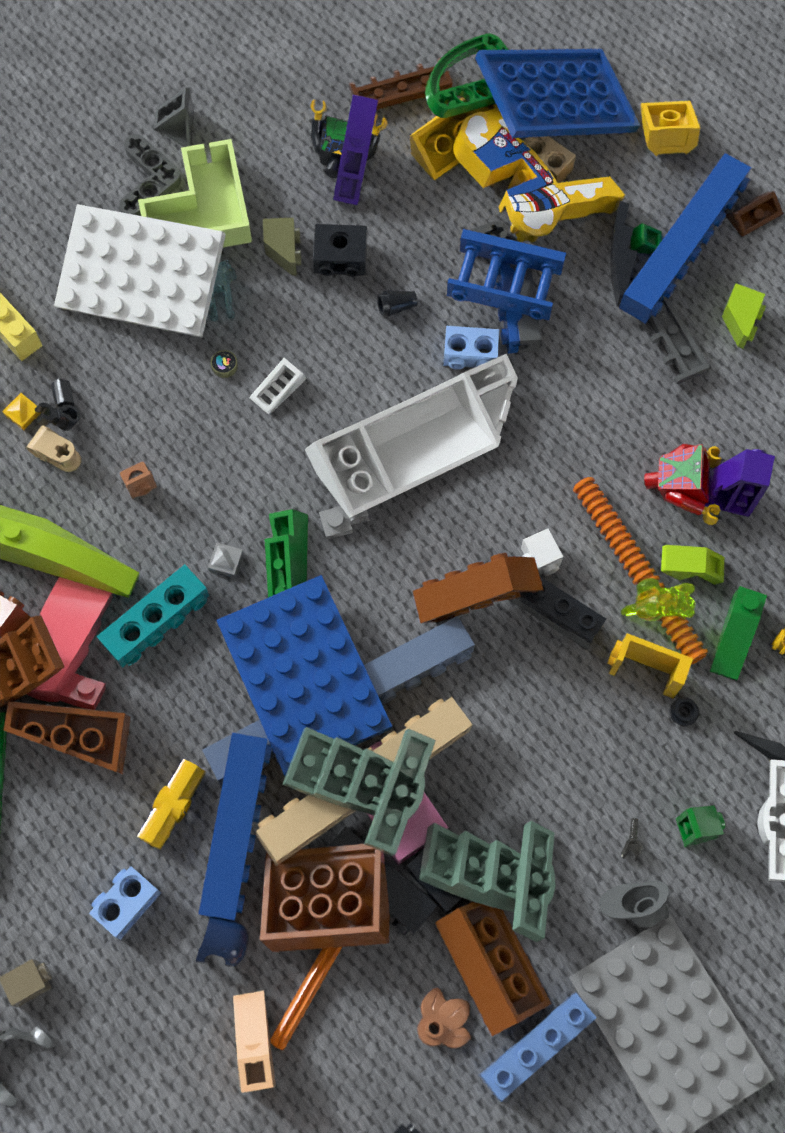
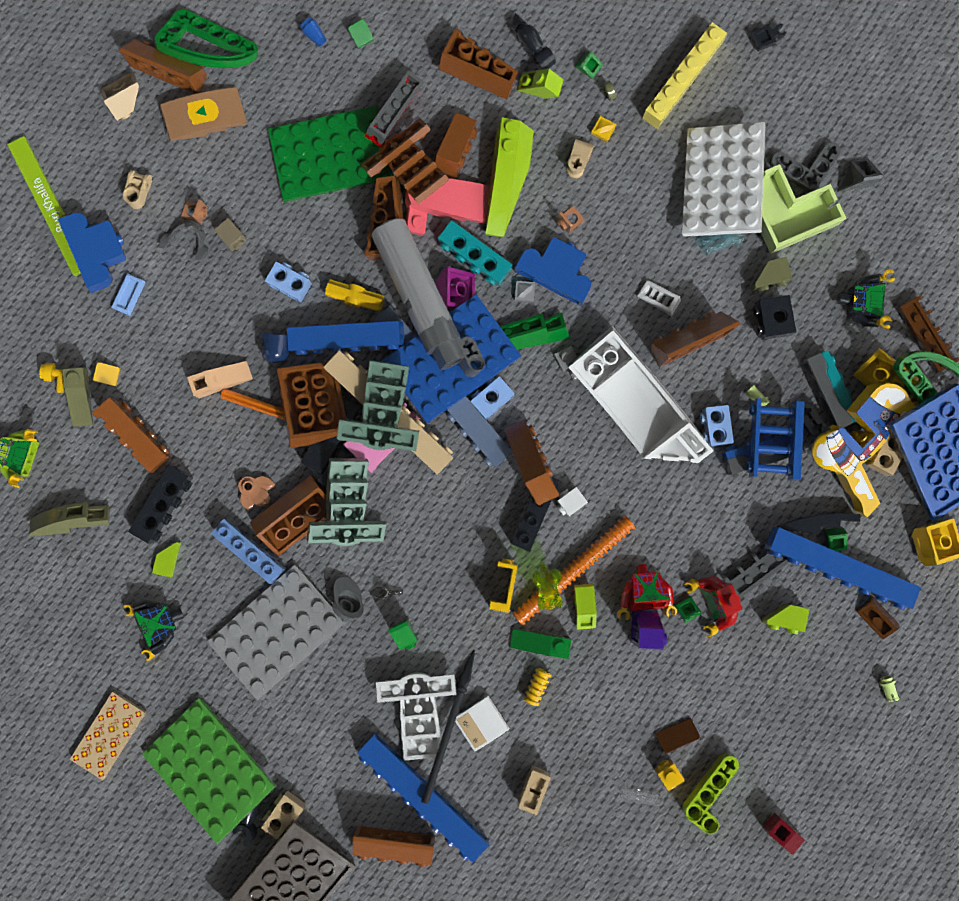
camera: 80 degrees right, 15 degrees up
black bar [35,379,81,431] -> none
tile [211,350,238,378] -> none
dark purple slope [333,95,378,205] -> none
black cone [377,290,418,317] -> none
black plate [670,697,699,726] -> none
none -> light grey piece [372,218,485,377]
none -> magenta slope [435,267,475,311]
none -> light blue brick [470,376,515,420]
none -> blue brick [515,238,591,306]
none -> dark orange slope [649,311,740,367]
none -> green tile [674,596,702,623]
none -> red torso [684,576,742,637]
none -> yellowish green pin [745,385,770,406]
none -> dark grey piece [802,350,856,427]

